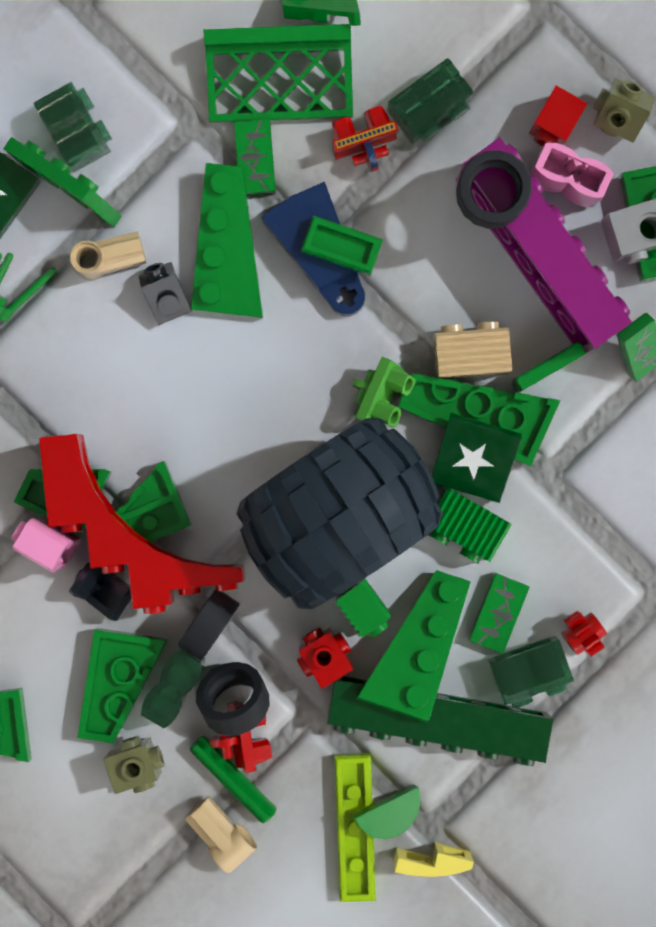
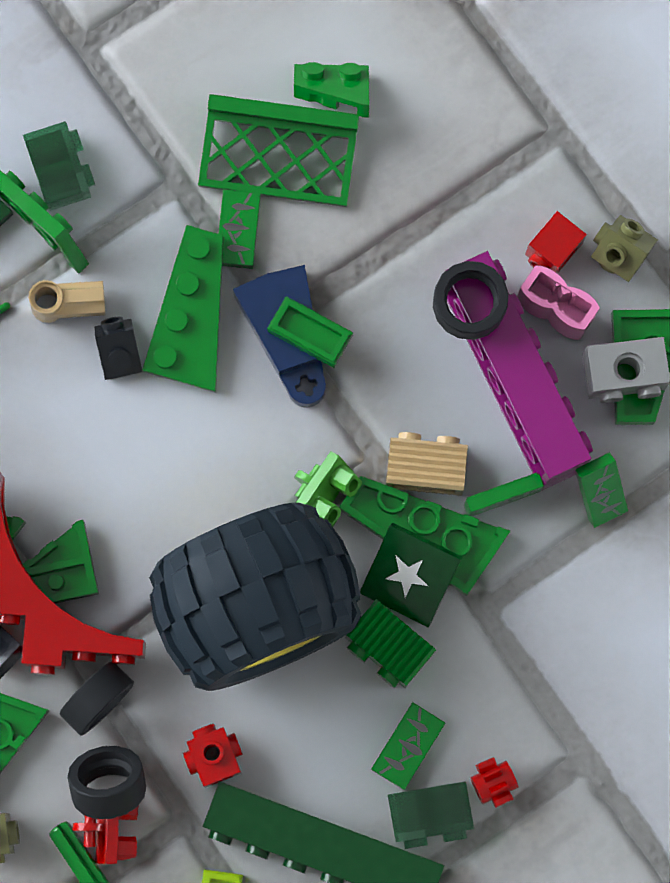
camera: 10 degrees right, 10 degrees down
clear green brick [141,648,206,728] -> none
red hips [332,105,399,172] -> none
green brick [336,579,391,639] -> none
green wing [357,570,471,723] -> none
clear green brick [387,58,474,144] -> none

